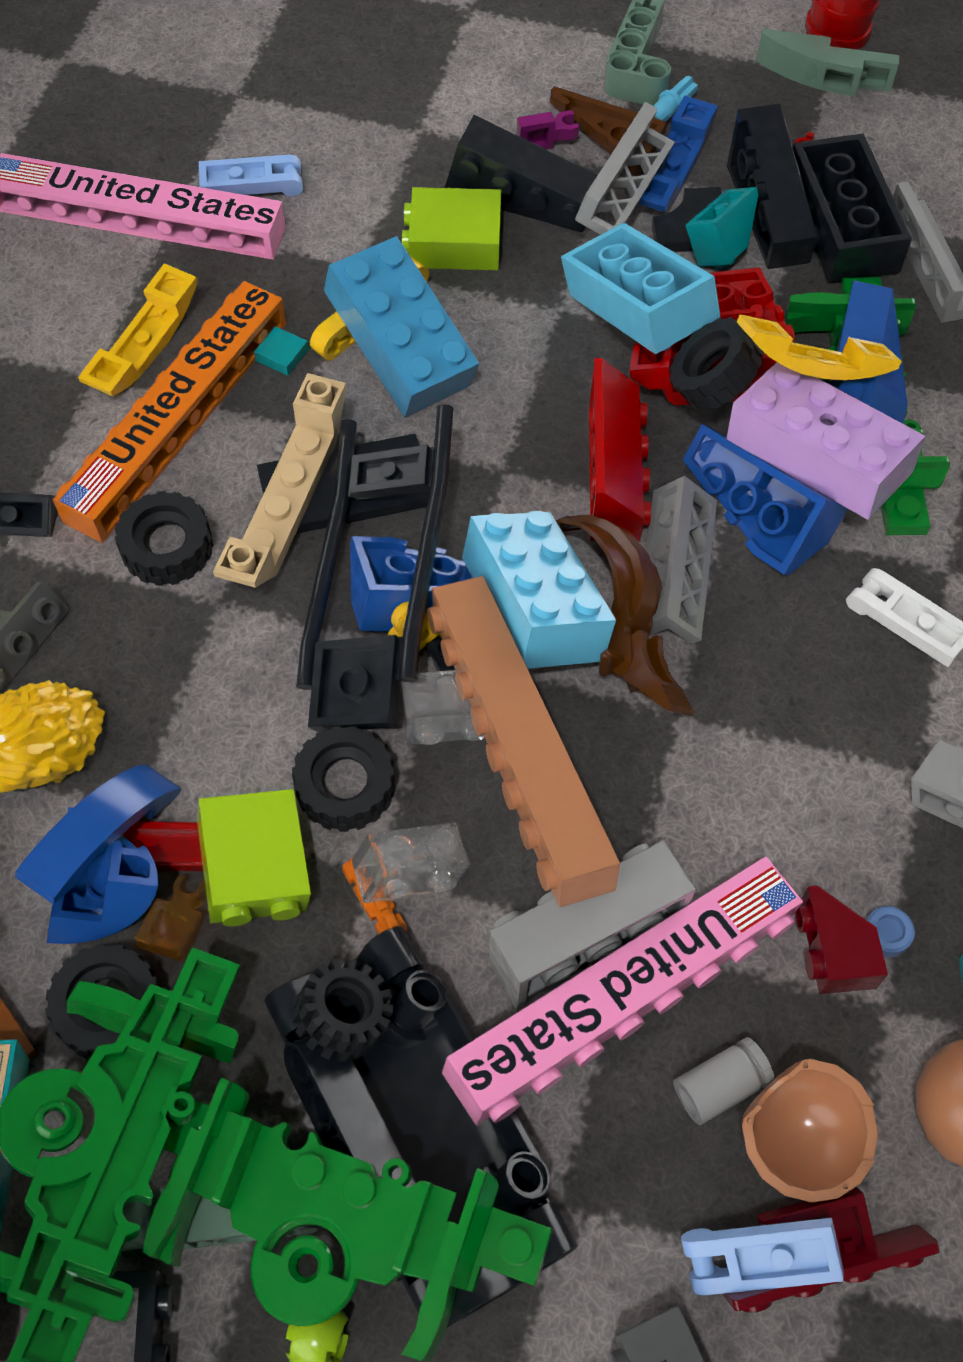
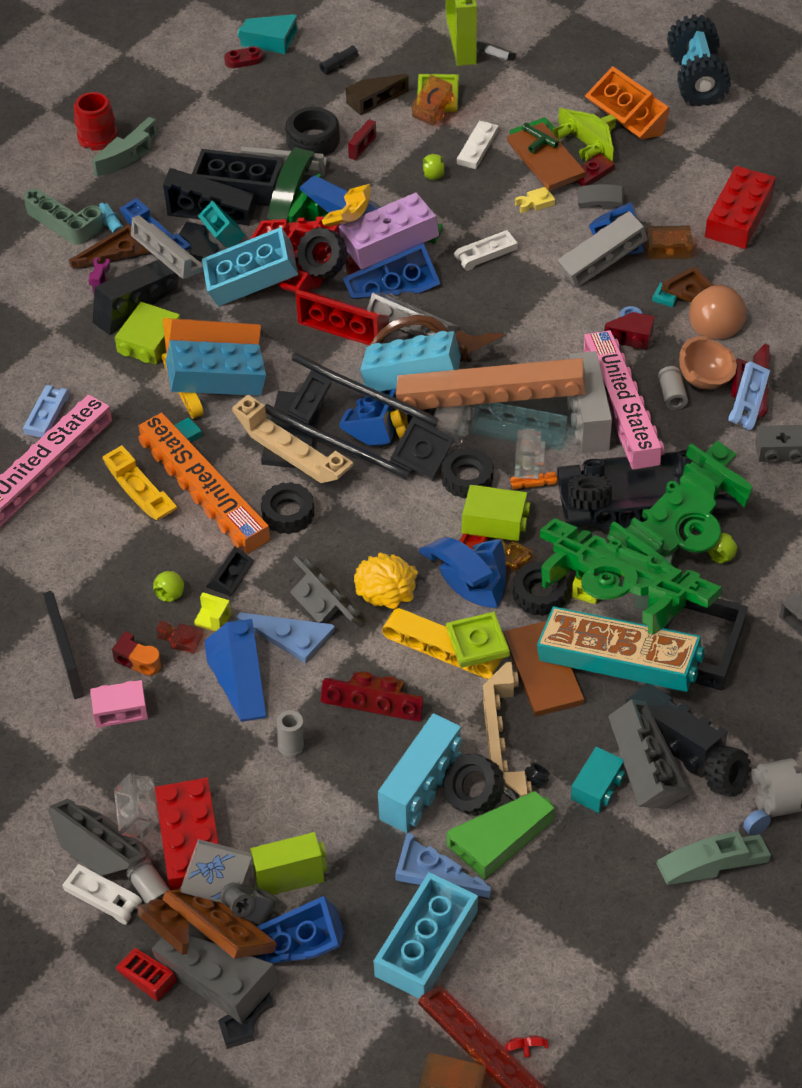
camera: 65 degrees left, 10 degrees down
none -> orange slope [163,318,261,353]
none -> dark green slope [267,147,315,223]
none -> clear light blue fence [470,403,567,451]

